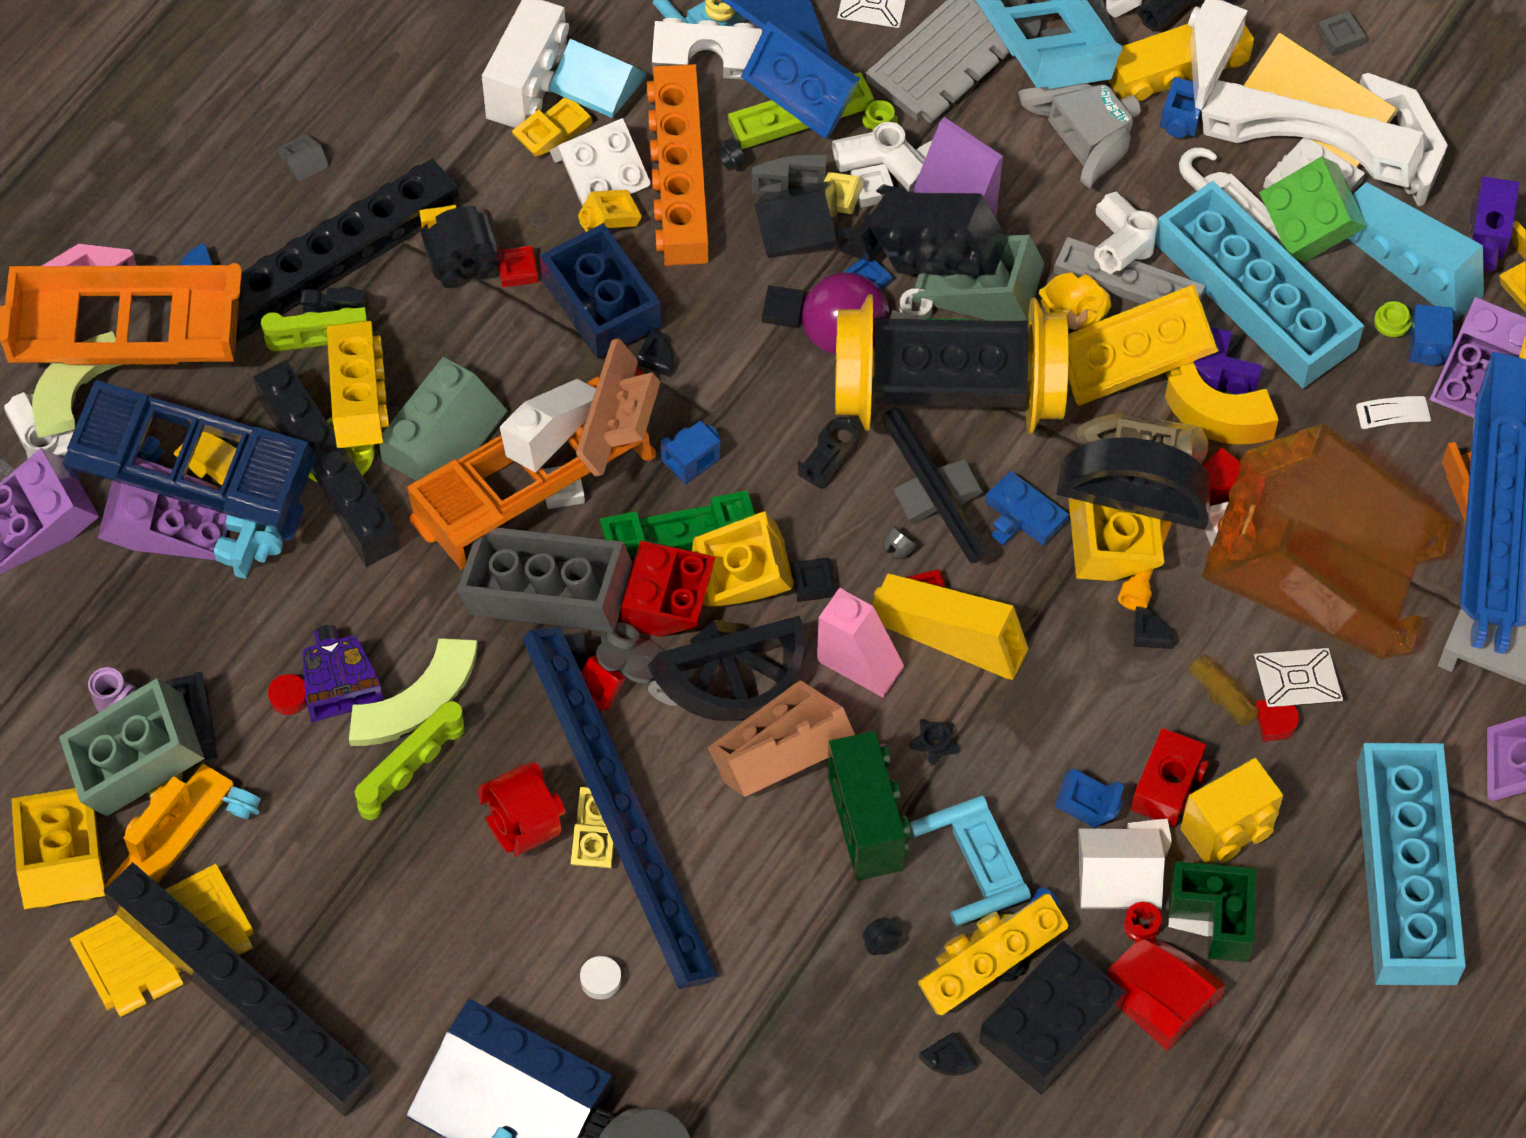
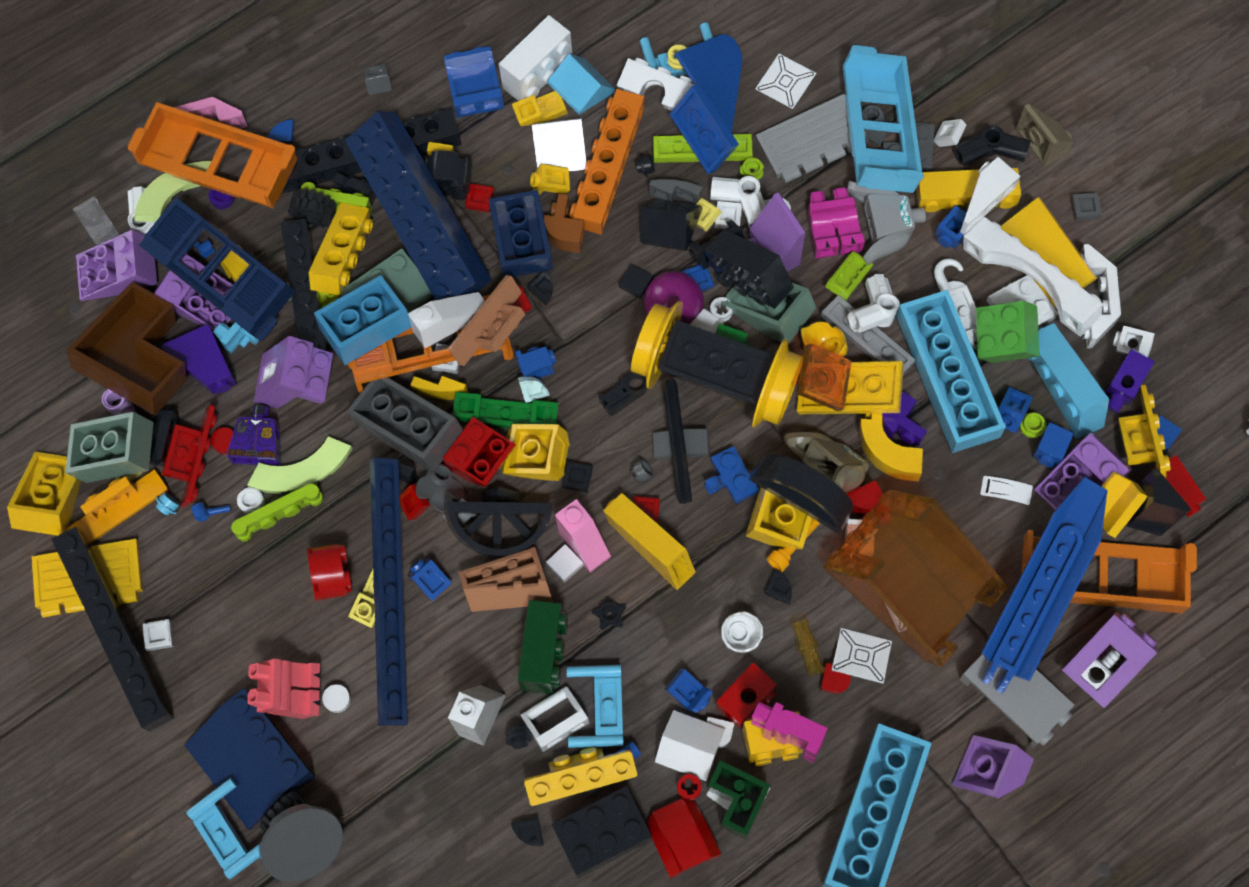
camera: 25 degrees right, 10 degrees up
none -> reddish brown piece [67,282,187,415]
none -> white tile [143,619,174,651]
none -> dark purple slope [161,324,237,395]
none -> red bracket [161,405,217,508]
none -> blue hand [191,502,230,522]
none -> dark purple tile [208,189,235,209]
none -> white tile [237,487,265,514]
none -> coral hips [248,659,320,719]
none -> medium lavender brick [253,336,333,409]
none -> black tyre [288,189,337,228]
none -> dark azure brick [314,275,411,365]
none -> dark blue brick [345,111,492,300]
none -> blue bracket [407,558,452,601]
none -> yellow slope [410,376,468,400]
none -> blue panel [444,47,504,118]
none -> white slope [448,685,505,746]
none -> light aqua tile [518,376,550,403]
none -> white tile [520,686,589,752]
none -> dark orange brick [544,194,585,253]
none -> white tile [546,544,584,583]
none -> white hair [721,611,763,653]
none -> dark pink hips [751,702,828,763]
none -> clear orange tile [798,344,852,411]
none -> dark pink hips [807,188,865,259]
none -> lime plate [825,251,873,301]
none -> blue bracket [998,387,1033,433]
none -> white brick [1113,326,1155,357]

